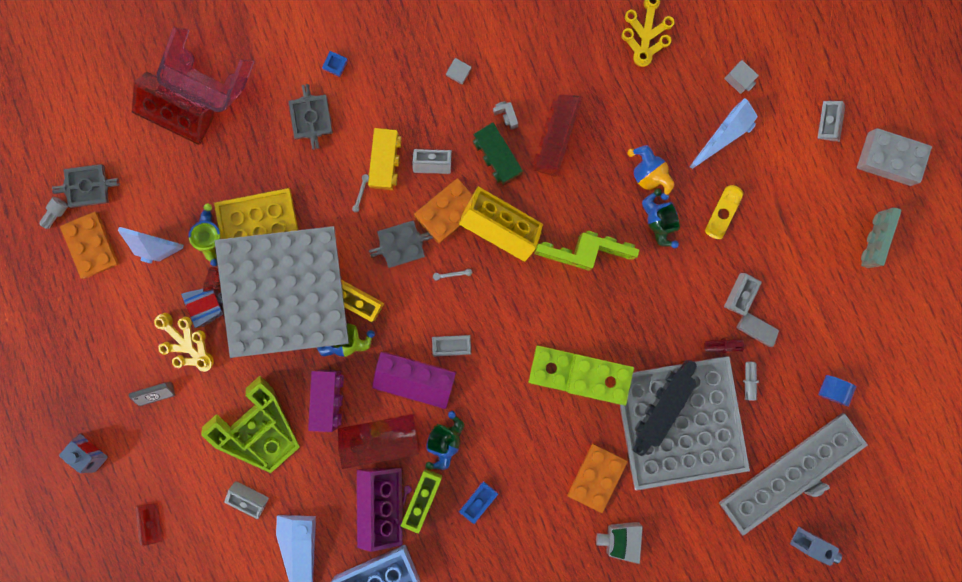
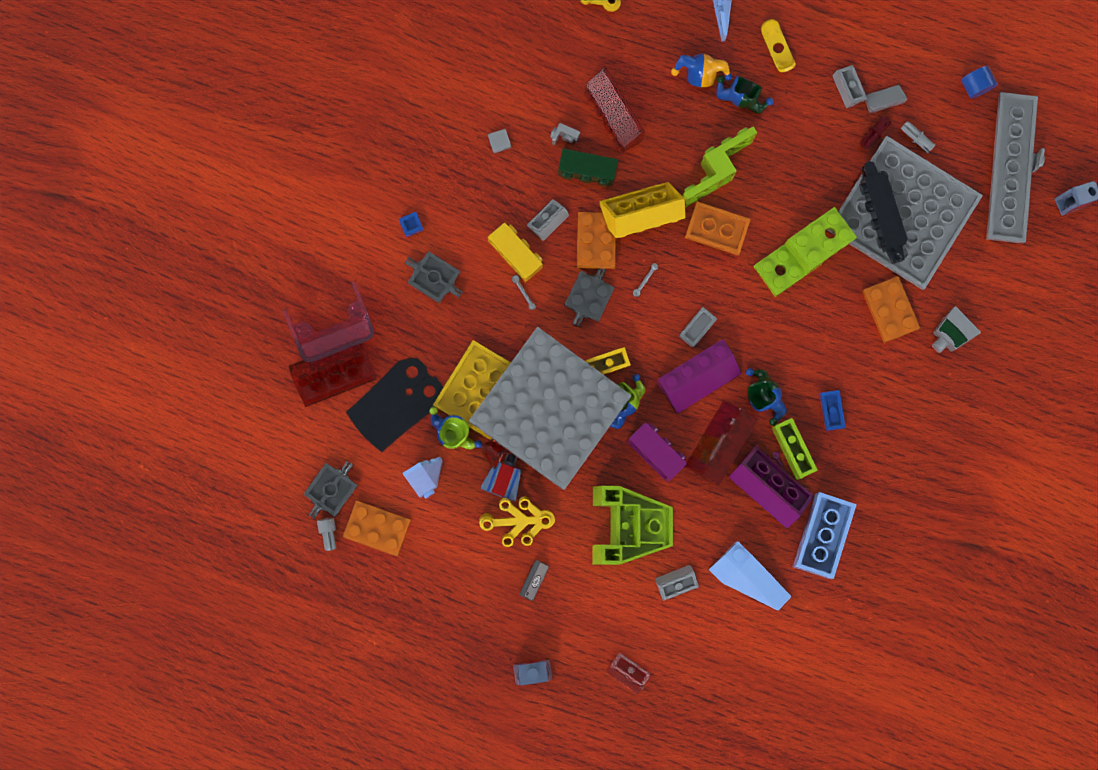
camera: 55 degrees left, 5 degrees down
none -> black piece [346,358,444,452]
none -> orange plate [685,201,751,256]

